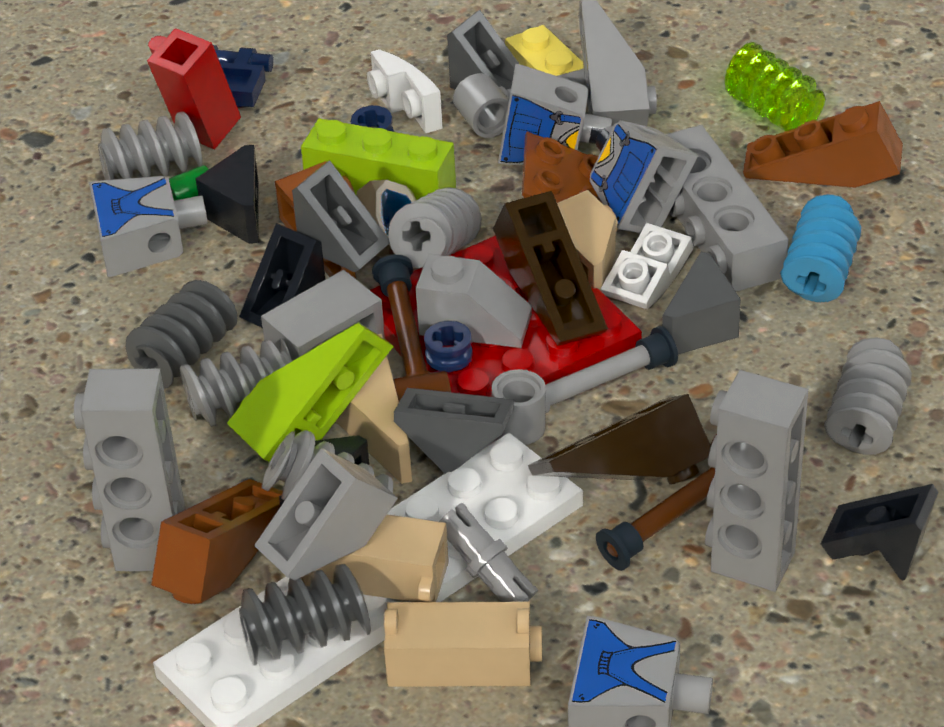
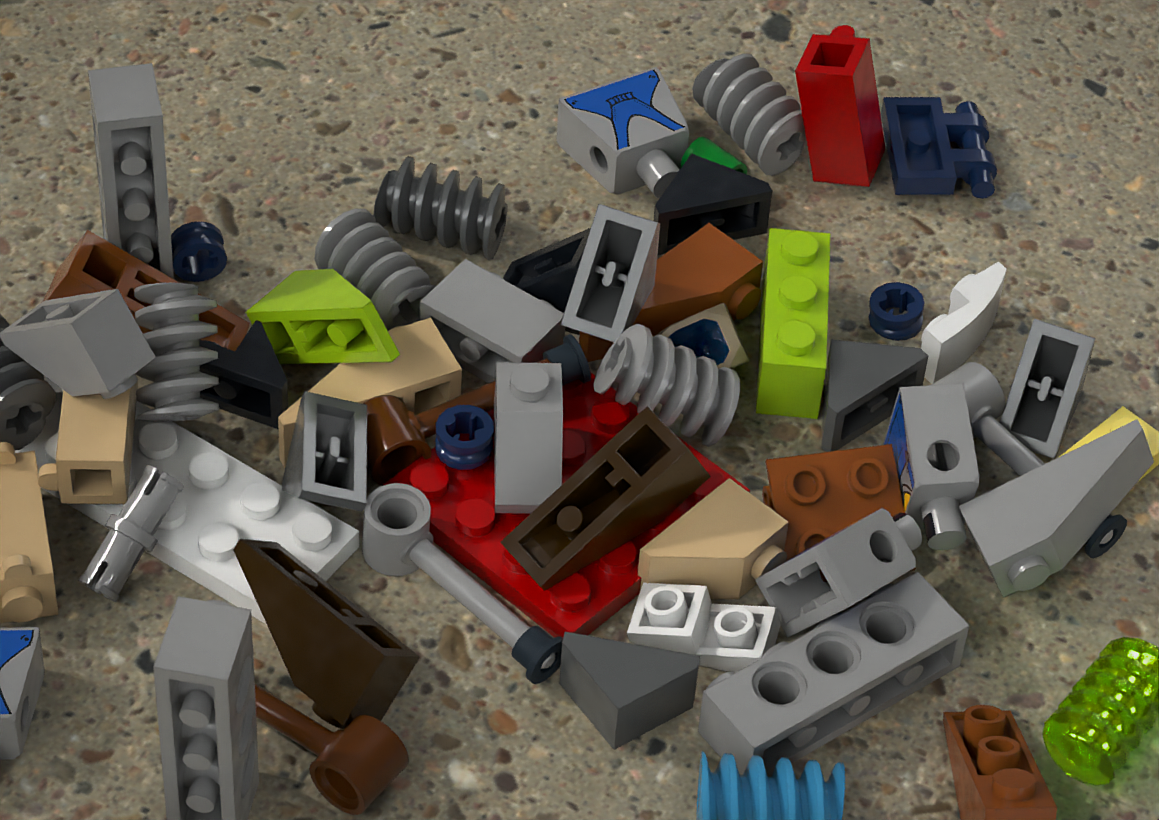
camera: 70 degrees right, 5 degrees up
none -> dark grey slope [821,339,929,452]

